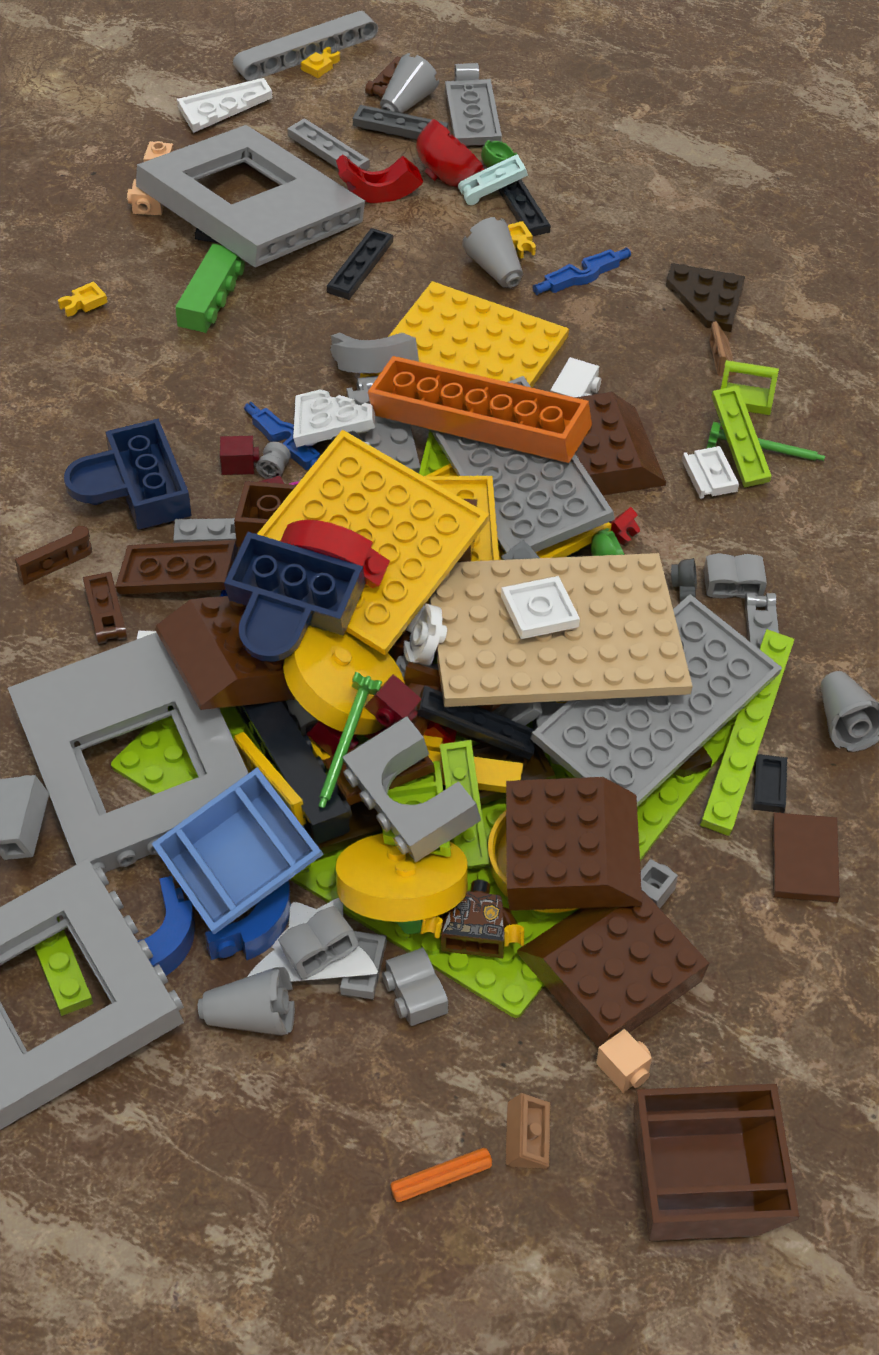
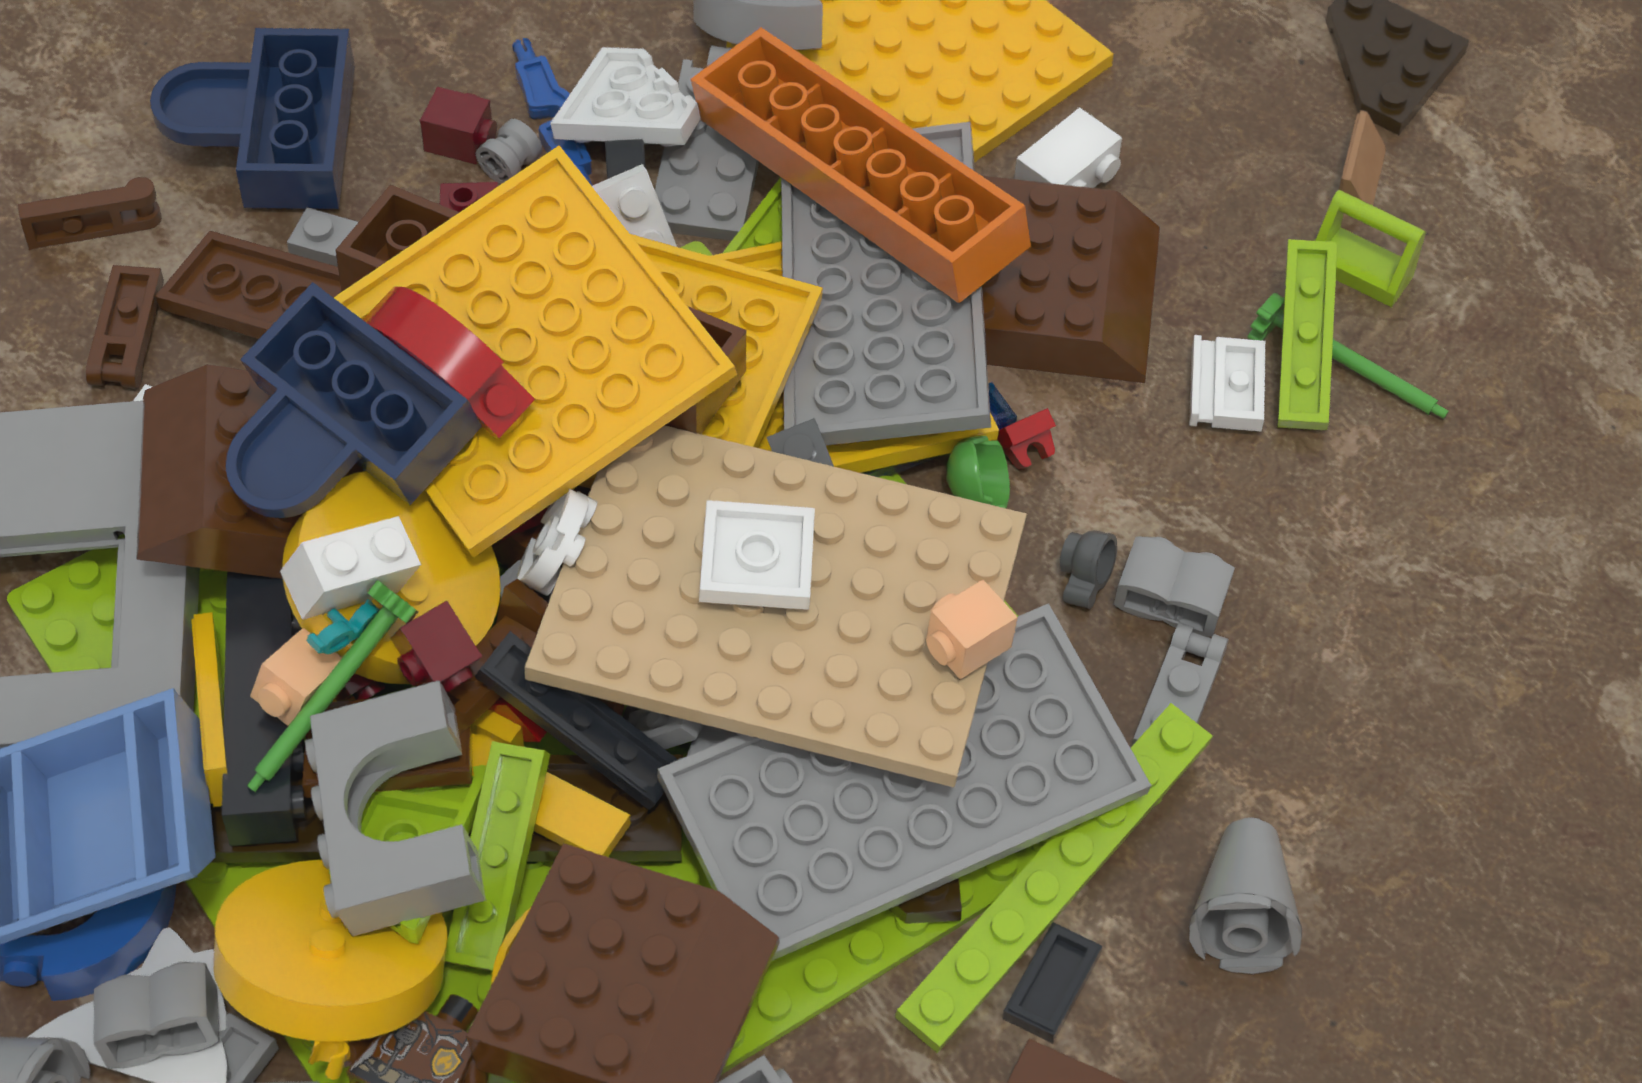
camera: 20 degrees right, 5 degrees up
none -> light nougat brick [250,628,342,726]
none -> white brick [280,516,421,620]
none -> teal piece [306,599,380,654]
none -> light nougat brick [926,580,1018,679]

